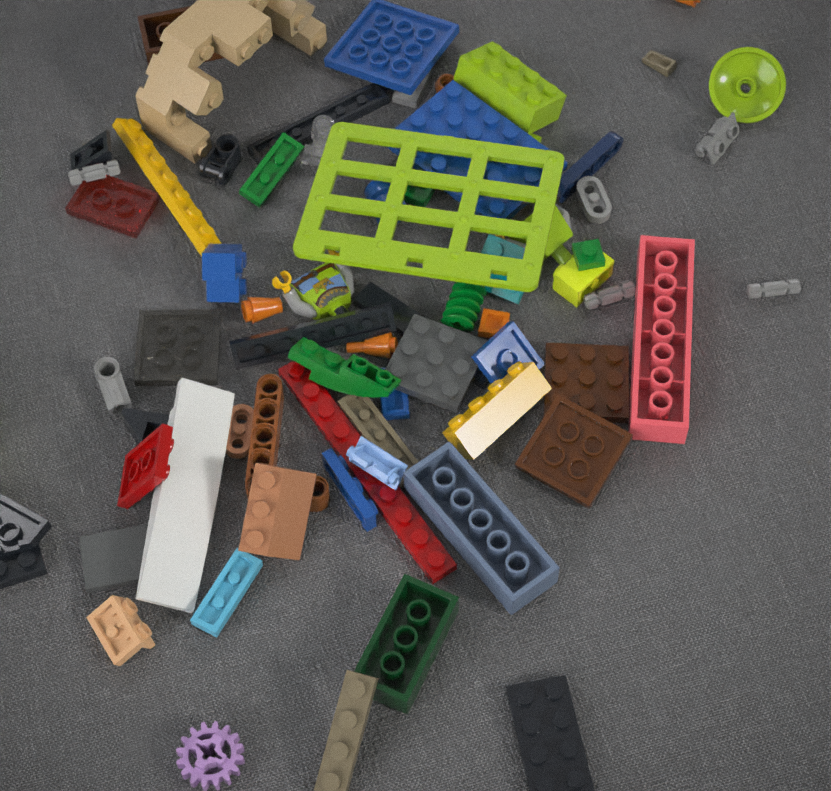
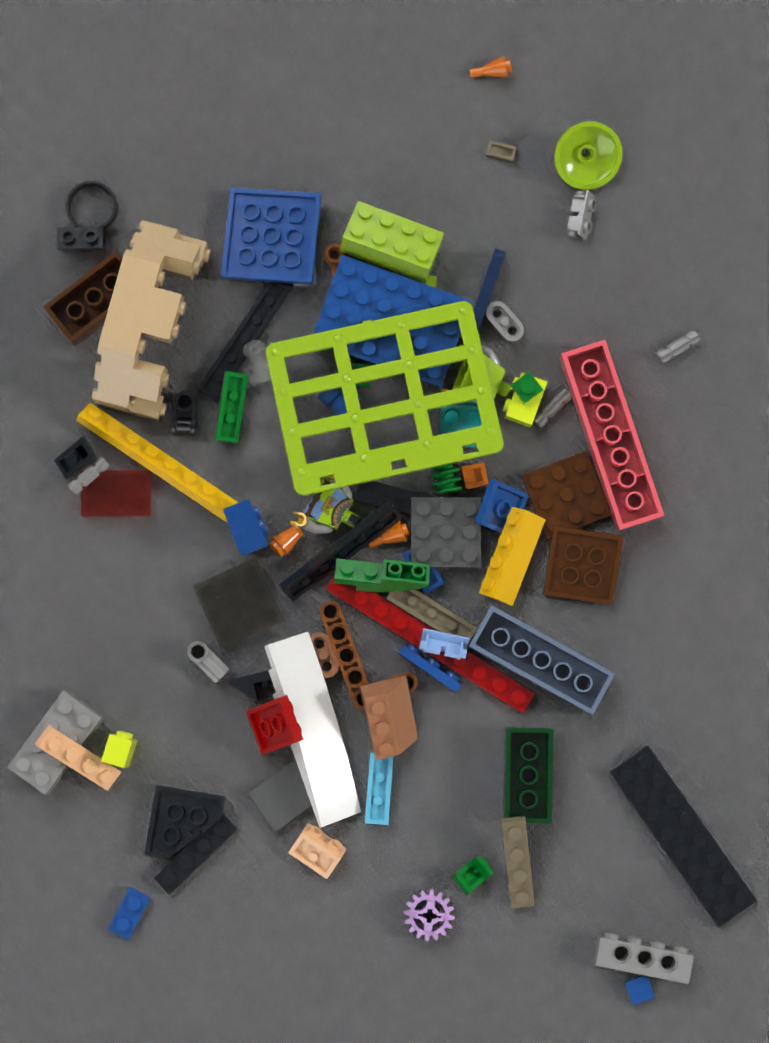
camera: 25 degrees left, 25 degrees up
none -> green bracket [451,855,494,895]

